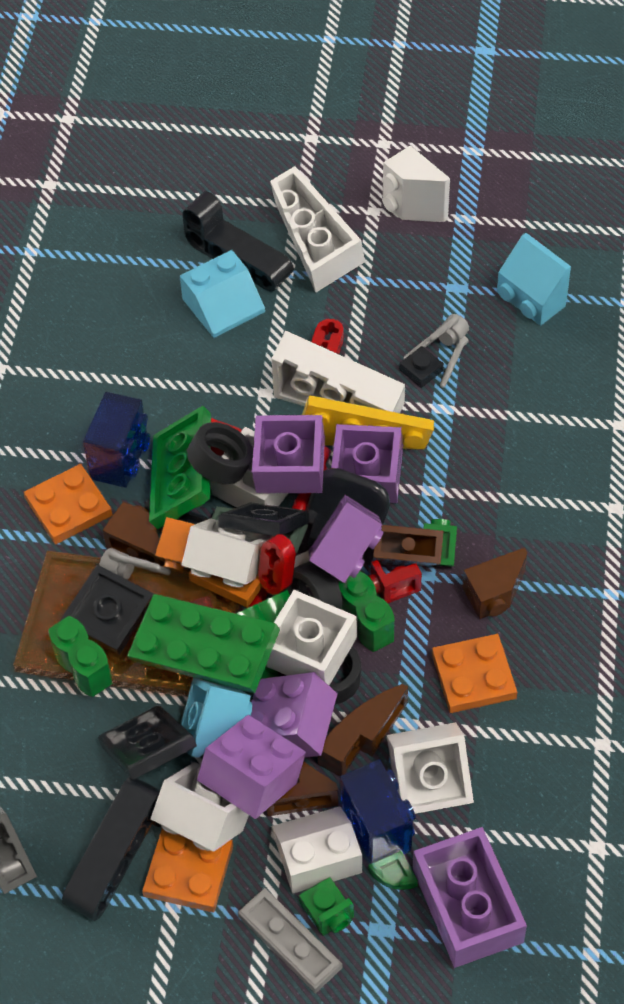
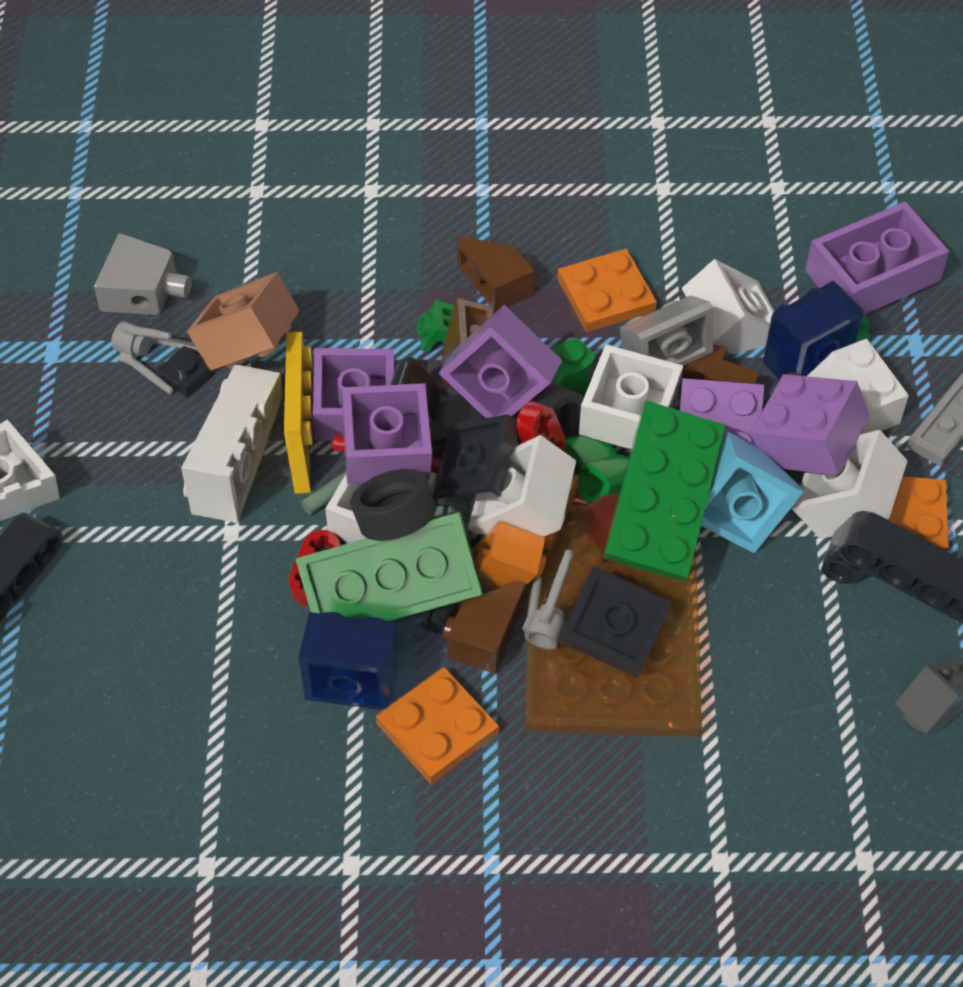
camera: 100 degrees left, 0 degrees up
green brick [48,616,113,697] -> none
black tile [98,705,197,780] -> none
medium azure slope [180,250,265,338] -> none
green bracket [299,877,354,936] -> none
red beam [311,319,344,354] -> none
medium azure slope [497,233,571,326] -> none
none -> light grey torso [94,233,192,315]
none -> nougat brick [187,272,300,371]
none -> light grey slope [620,295,713,365]

